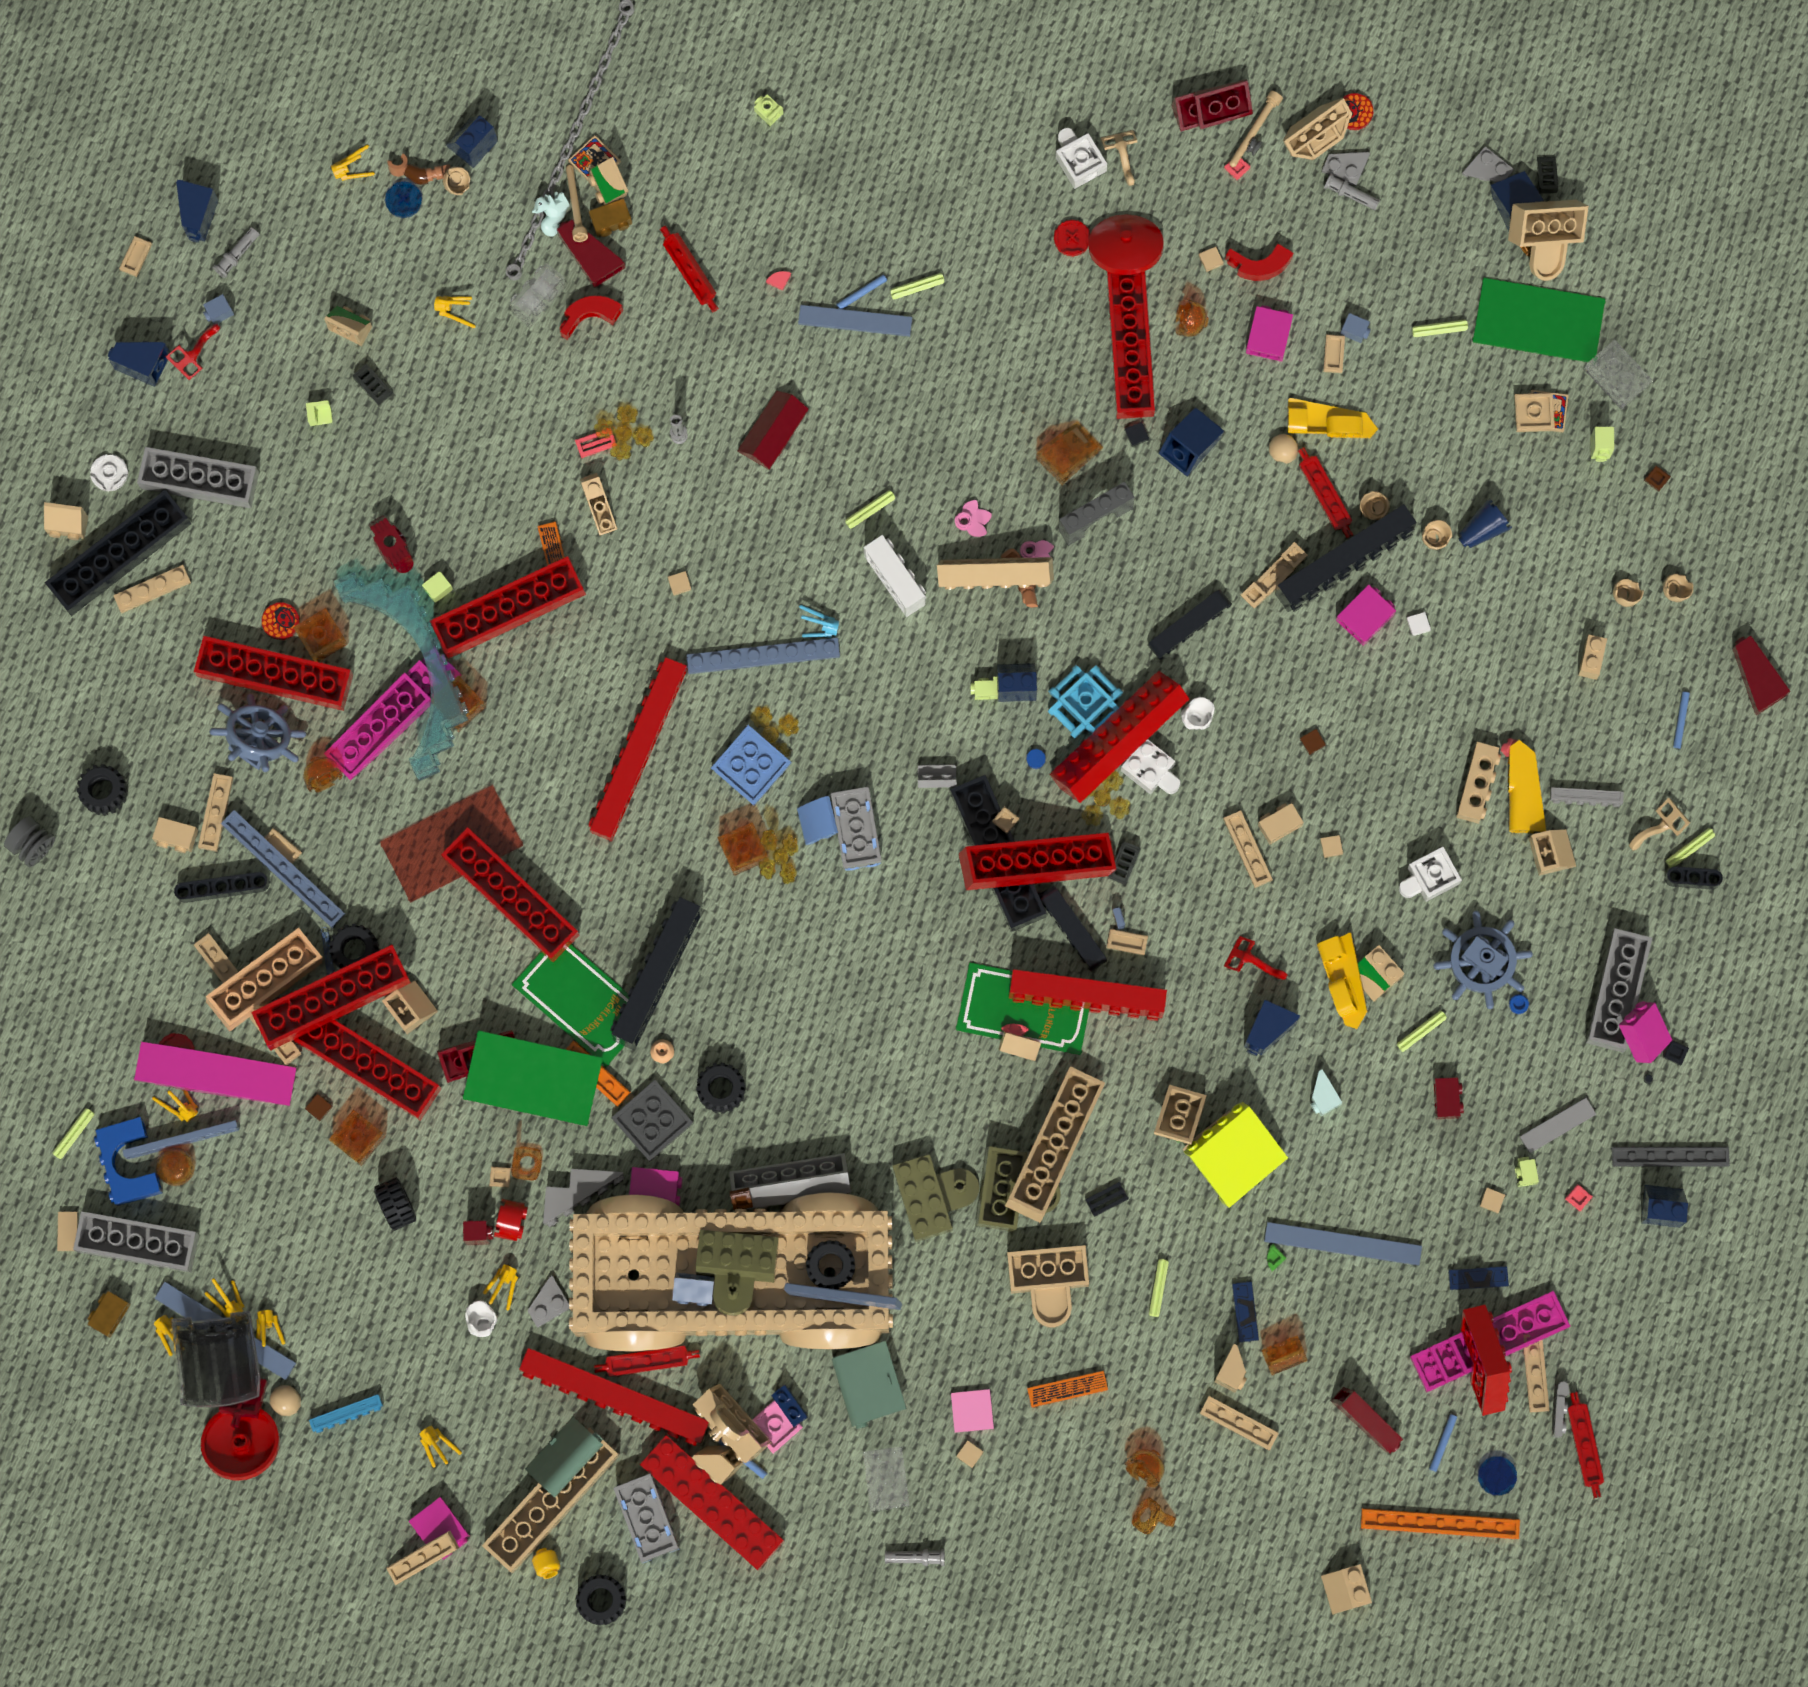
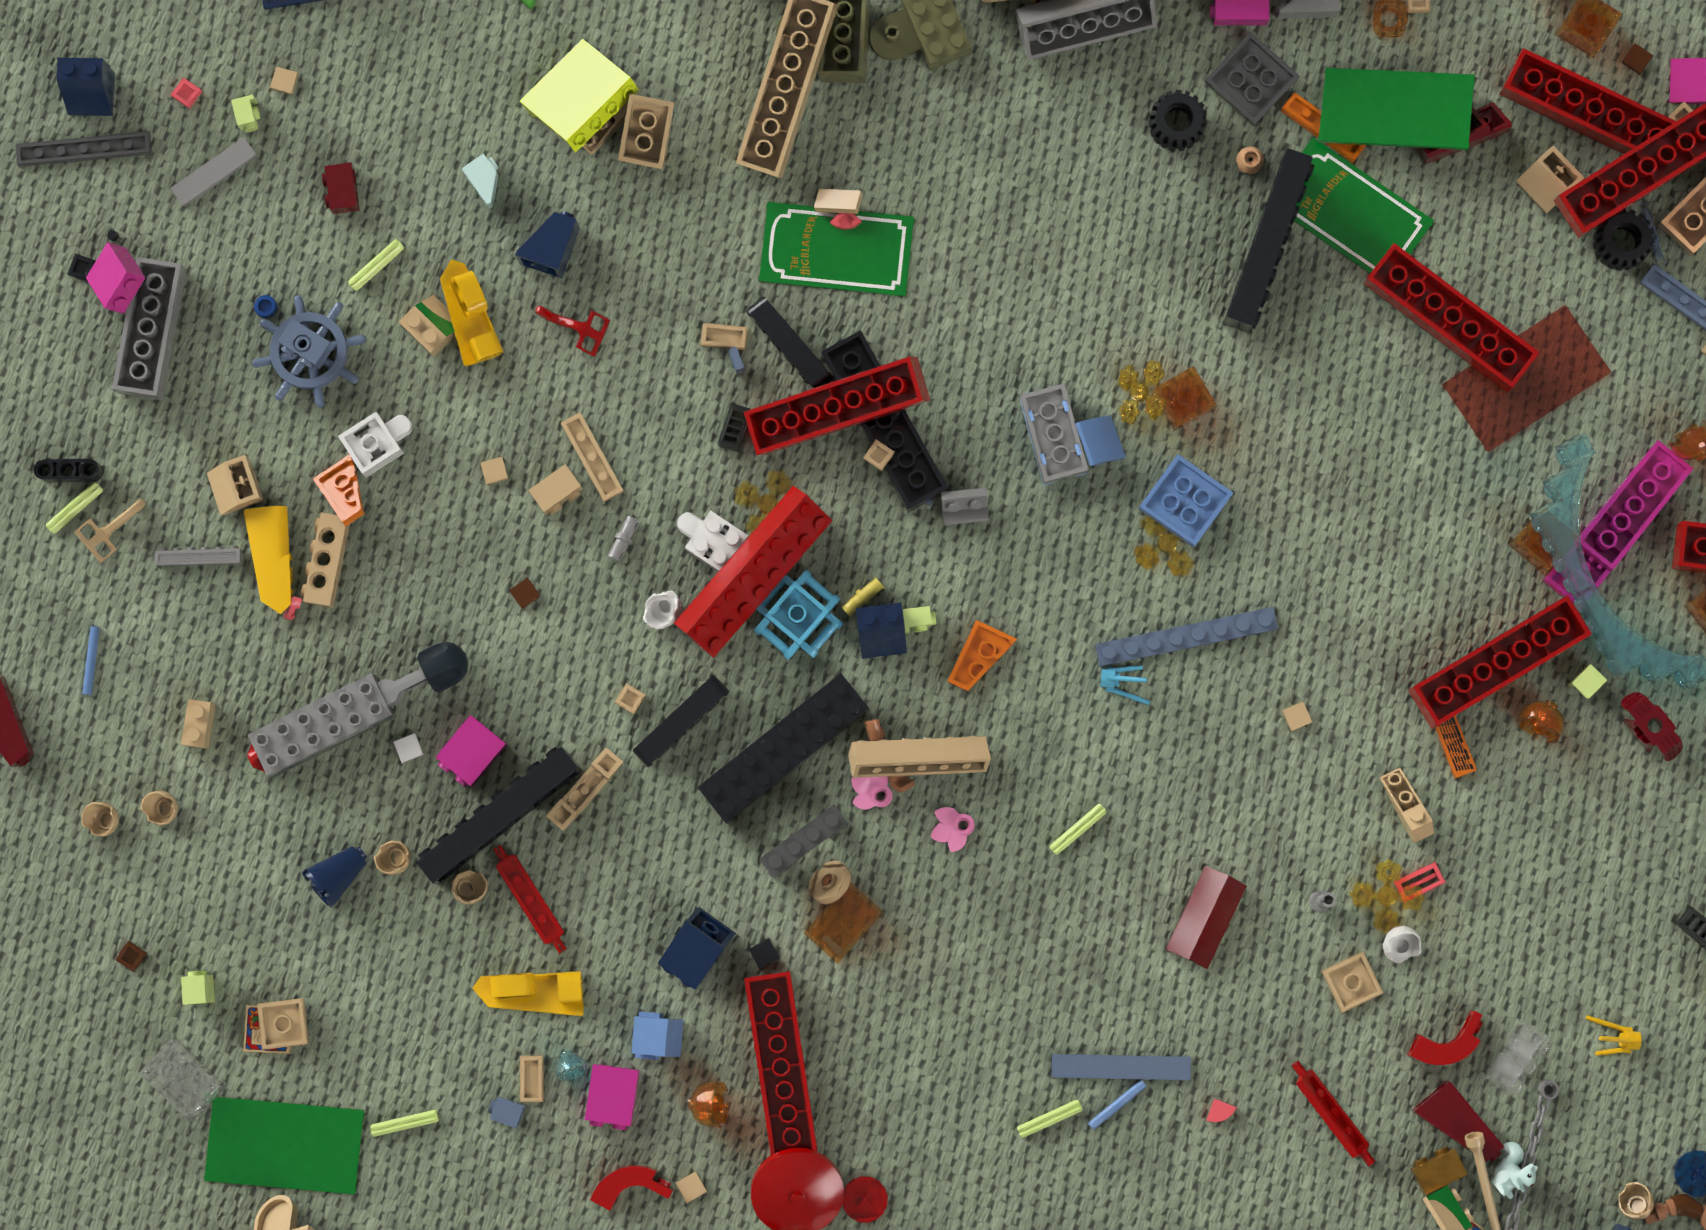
camera: 175 degrees right, 5 degrees up
red brick [588,657,688,842] -> none
white brick [864,535,926,617] -> none
red brick [1009,969,1167,1021] -> none
blue tile [1026,749,1046,769] -> none
black tile [1085,1182,1129,1217] -> none
sand blue tile [1264,1222,1422,1266] -> none
tan hair [1269,434,1299,464] -> none
none -> light grey piece [247,642,468,778]
none -> wing [313,454,364,527]
none -> clear light blue brick [555,1050,587,1081]
none -> light grey pin [607,516,639,563]
none -> tan tile [614,683,646,714]
none -> medium blue plate [631,1012,684,1060]
none -> black brick [697,673,870,824]
none -> tan tile [808,860,851,904]
none -> light yellow pin [841,577,885,617]
none -> orange wing [947,620,1017,692]
none -> tan tile [1321,951,1383,1013]
none -> white hair [1383,926,1422,963]
none -> clear orange cylinder [1516,700,1564,743]

